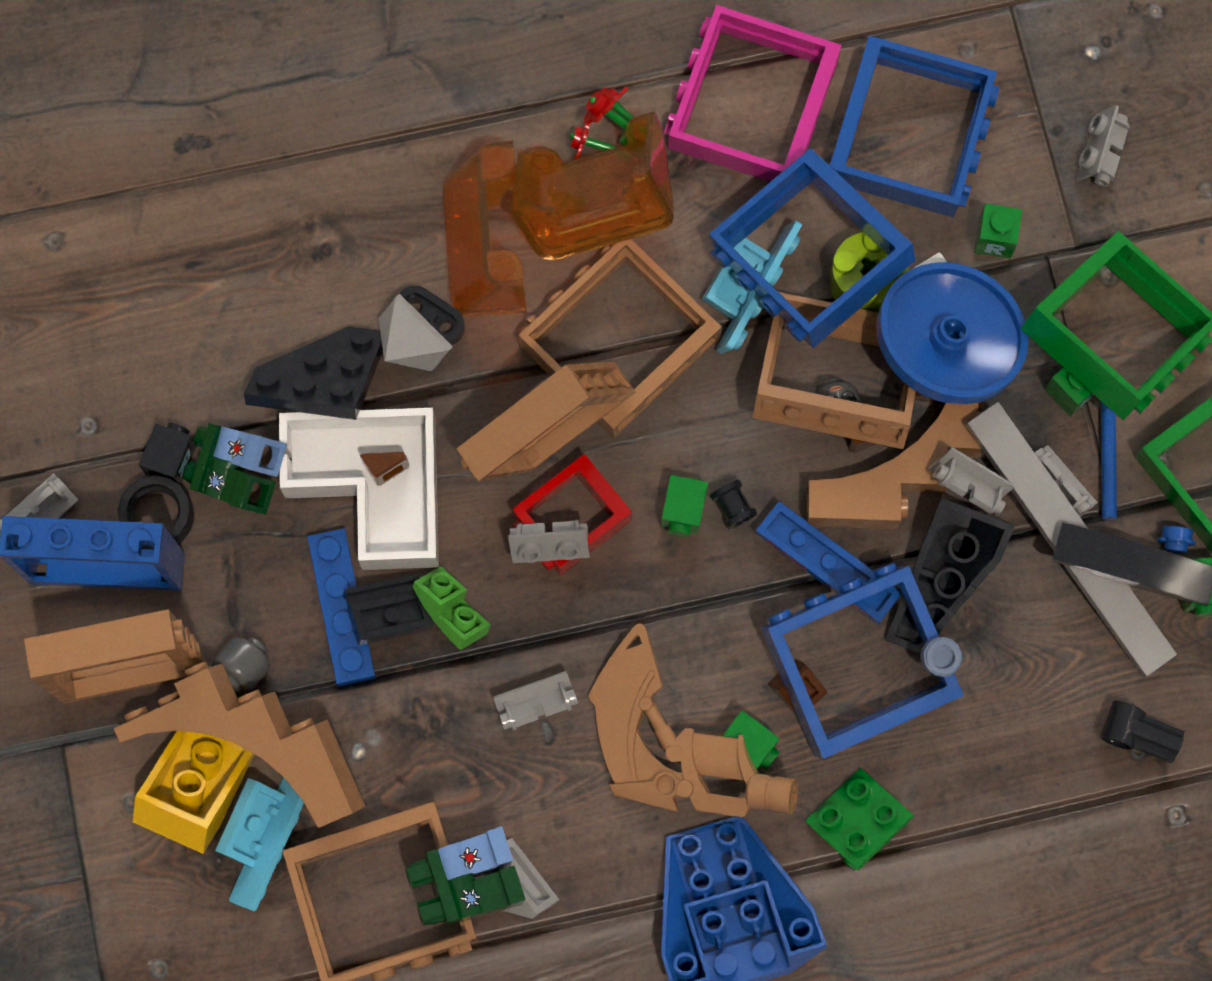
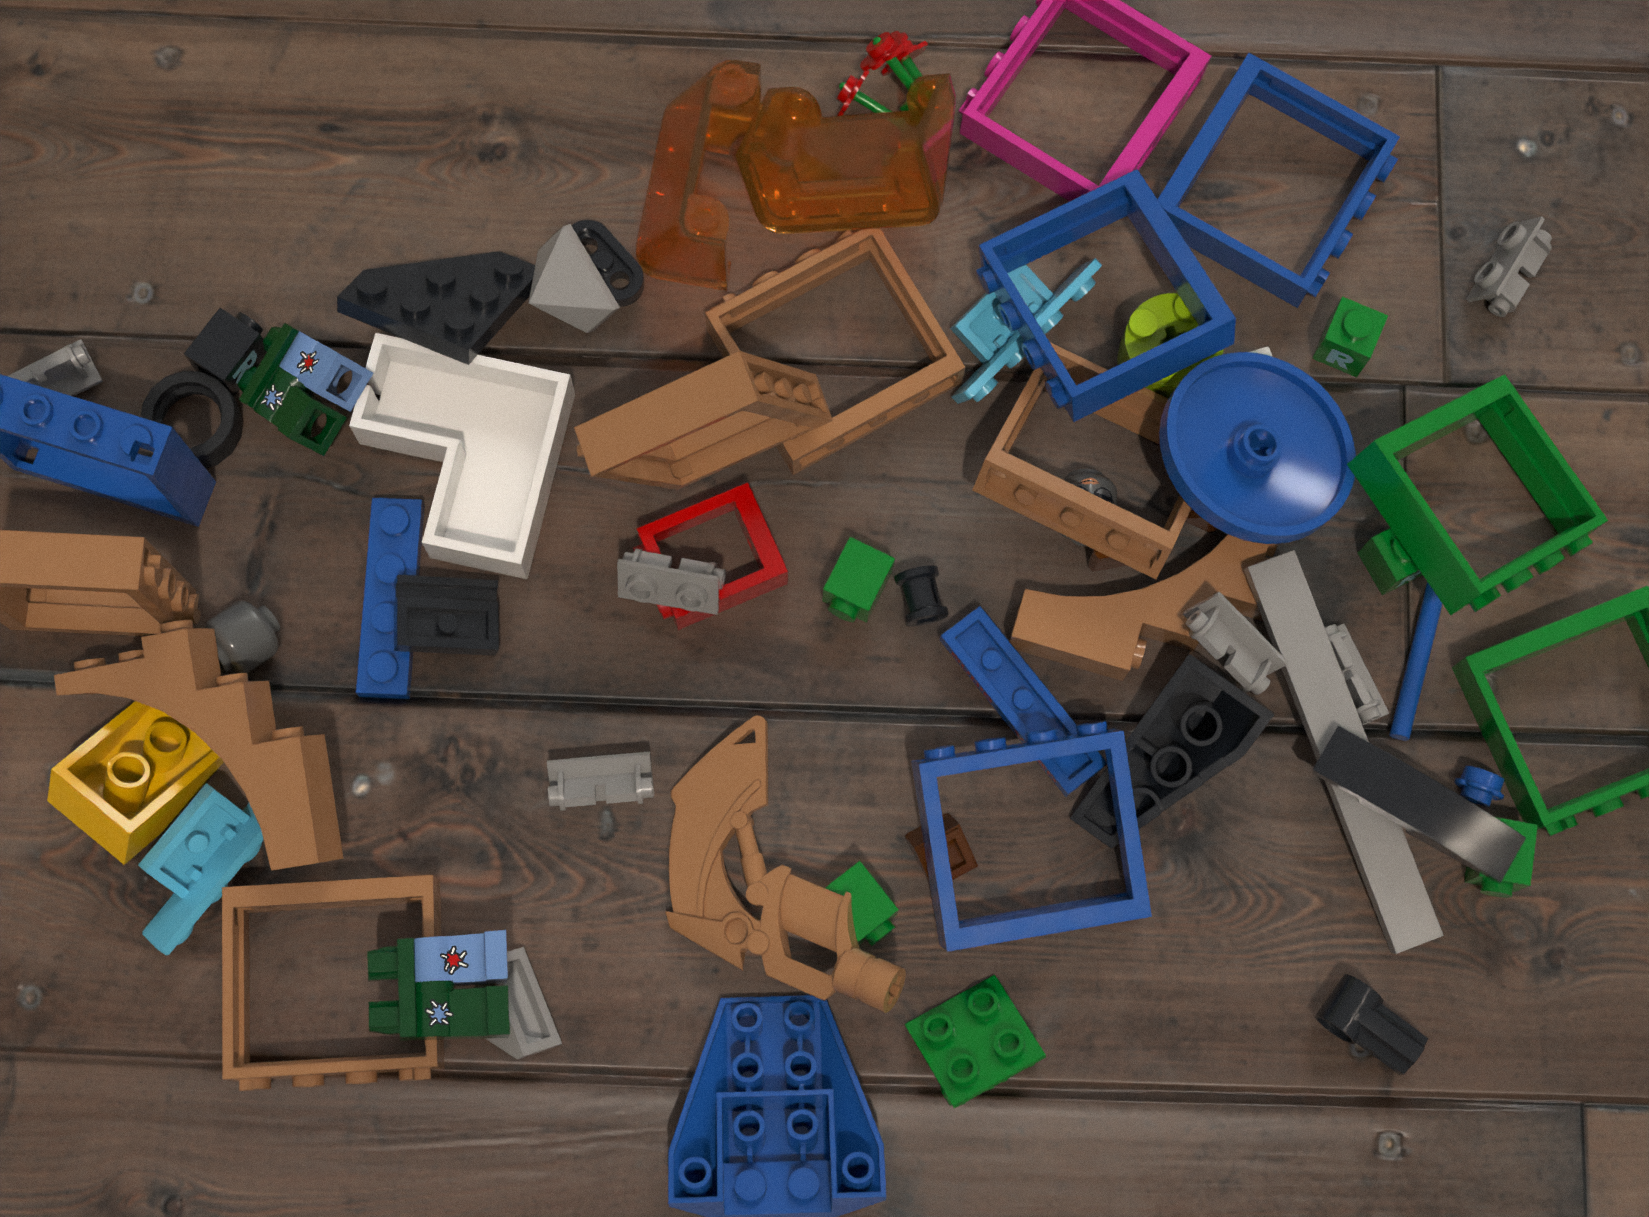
camera: 10 degrees right, 0 degrees up
reddish brown slope [359,452,409,486] -> none
bright green slope [413,566,491,650] -> none
sand blue tile [920,637,962,677] -> none

